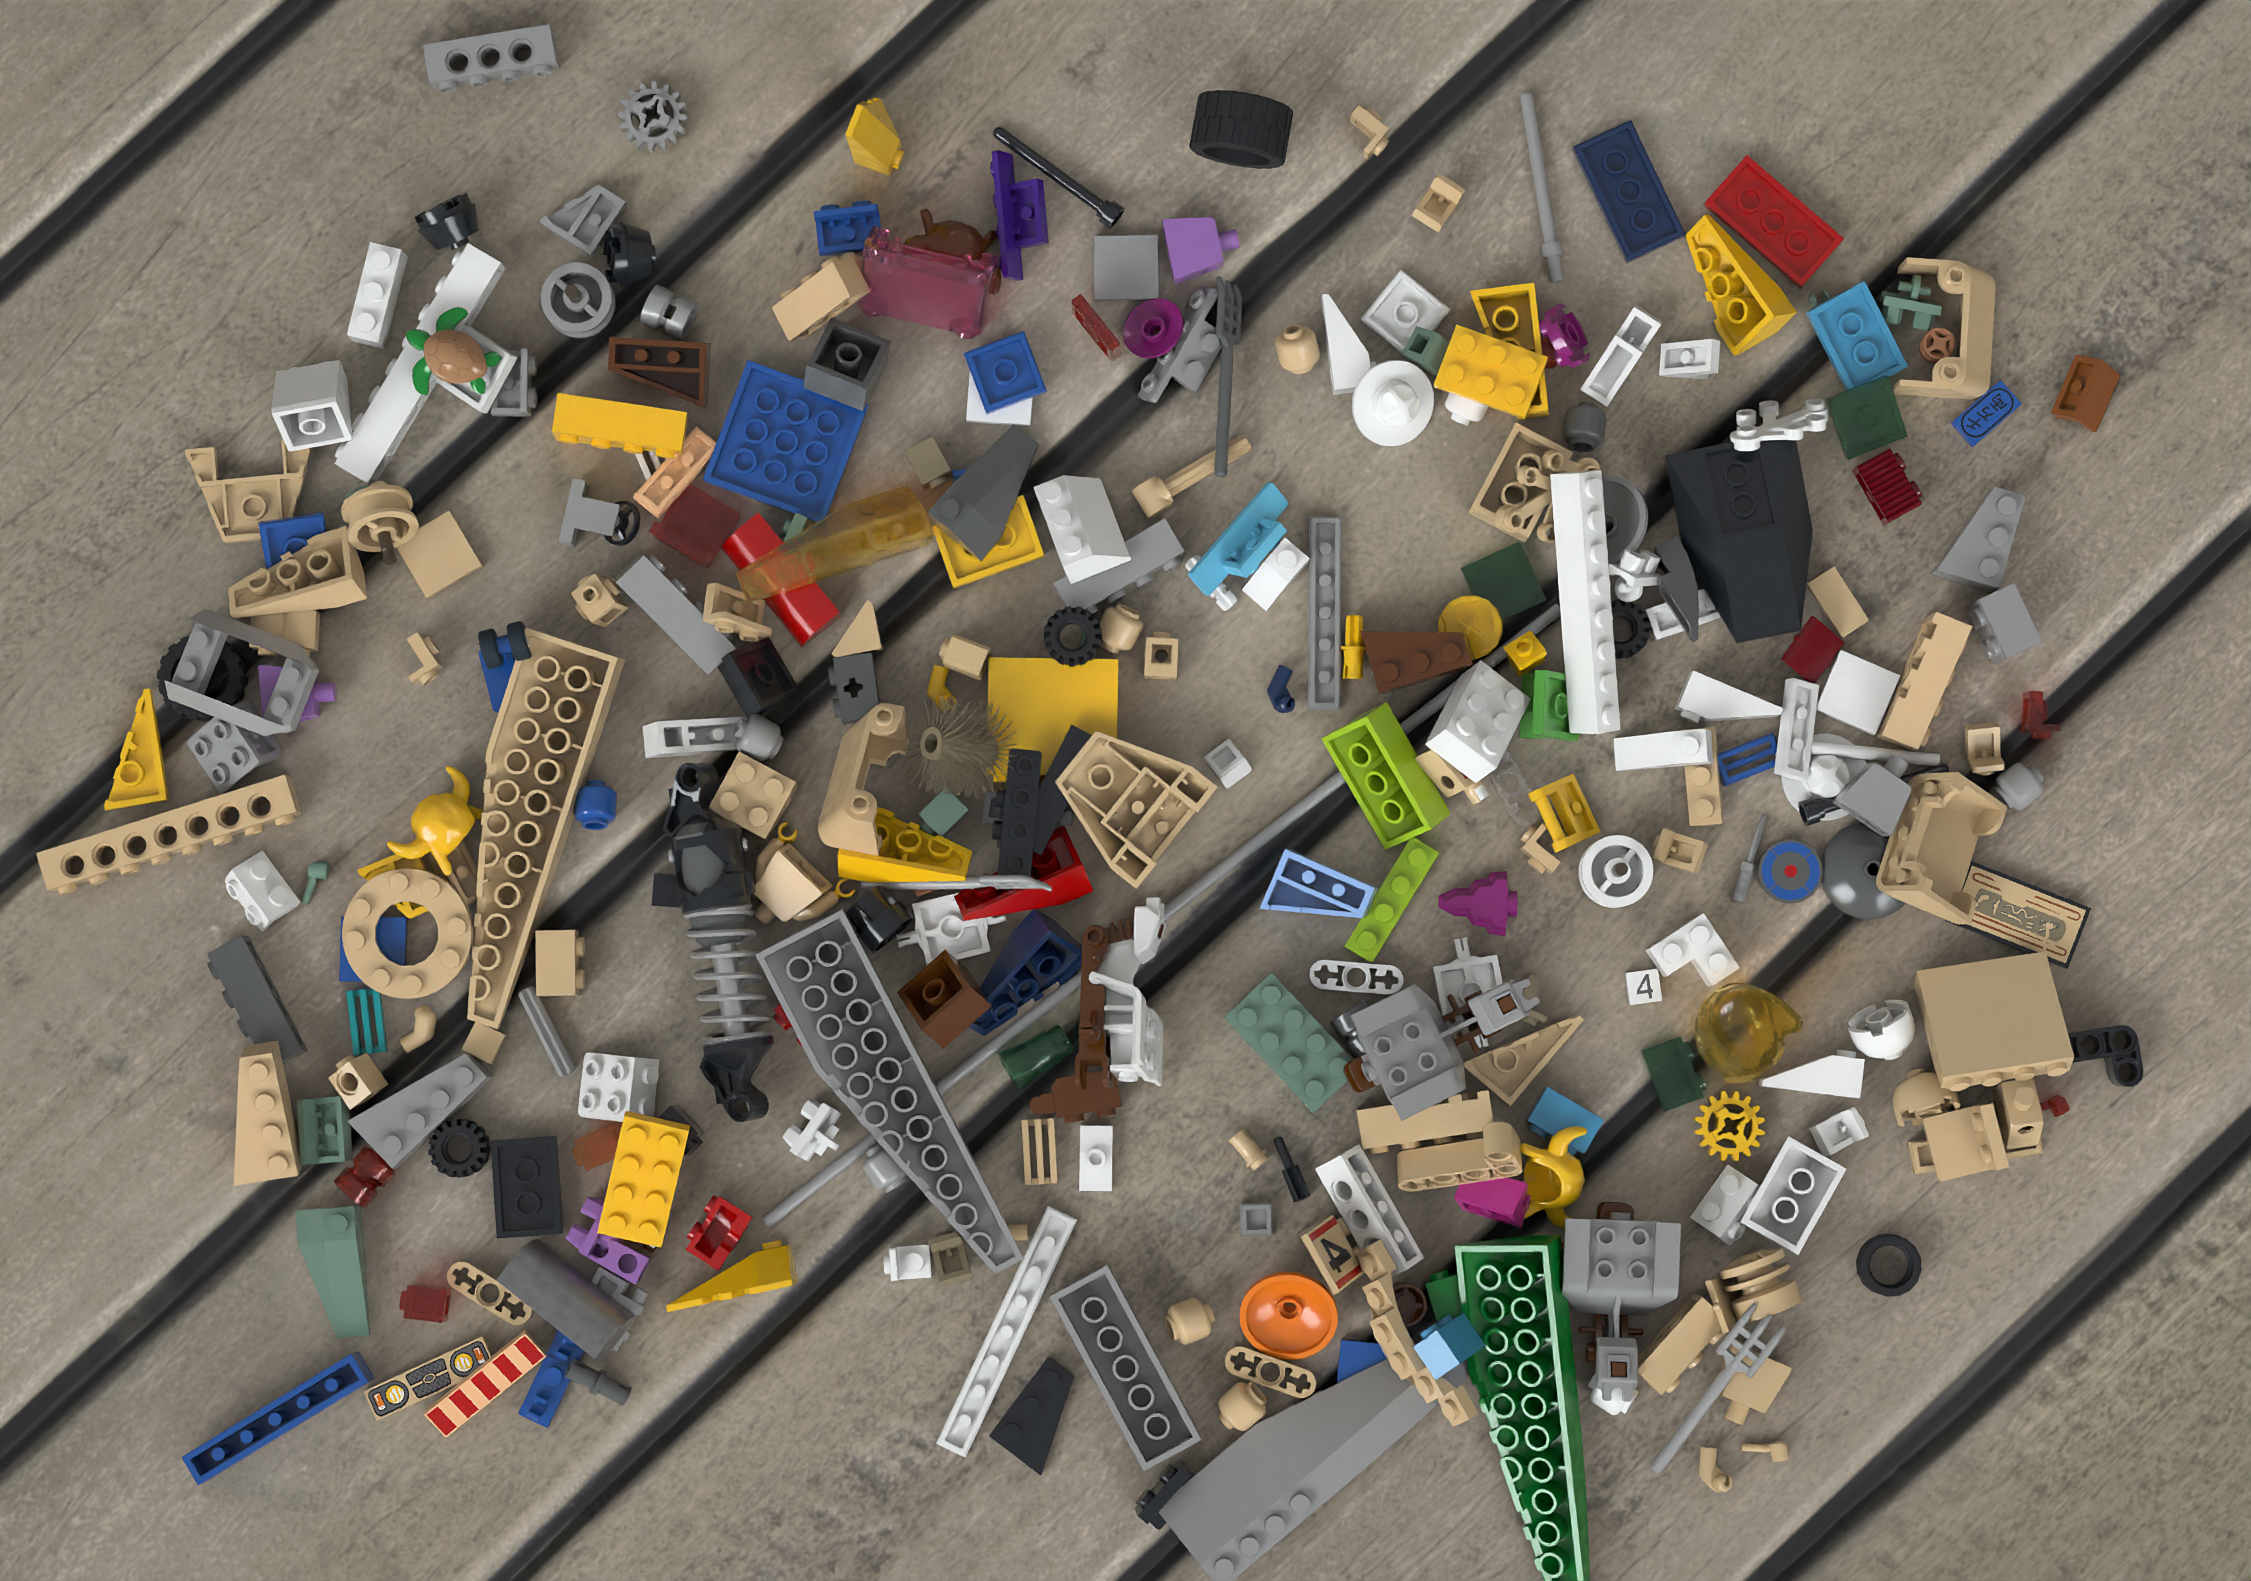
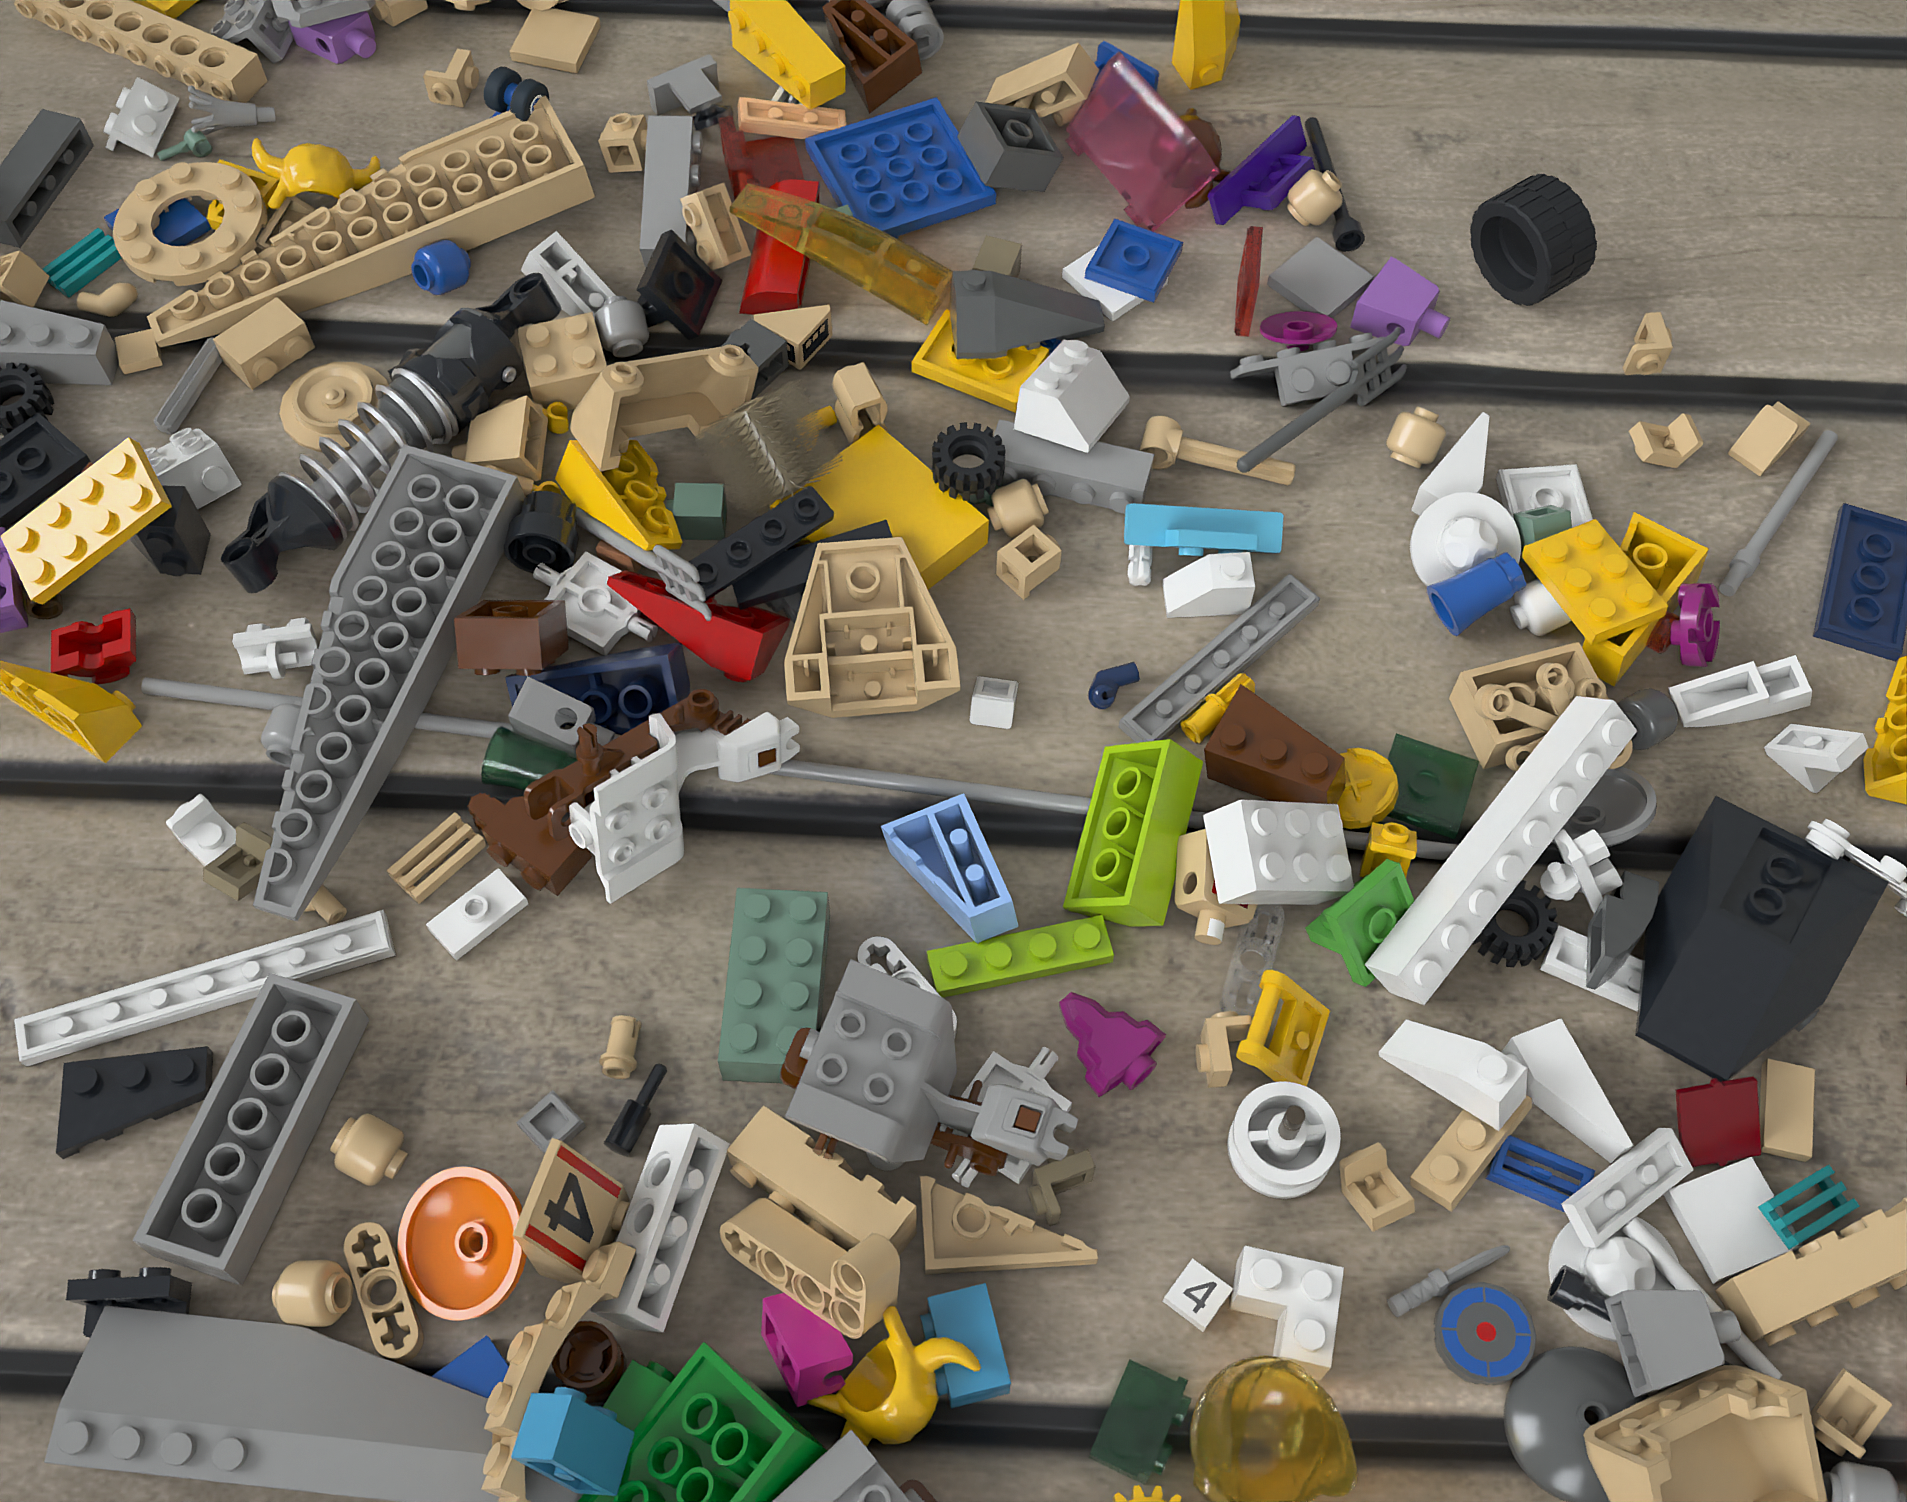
camera: 40 degrees right, 25 degrees down
none -> light grey piece [188,86,276,135]
none -> tan piece [279,362,389,452]
none -> light grey torso [508,676,615,759]
none -> tan head [1287,170,1343,226]
none -> blue plant [1427,552,1526,636]
none -> tan slope [1728,402,1811,476]
none -> teal tile [1758,1164,1860,1250]

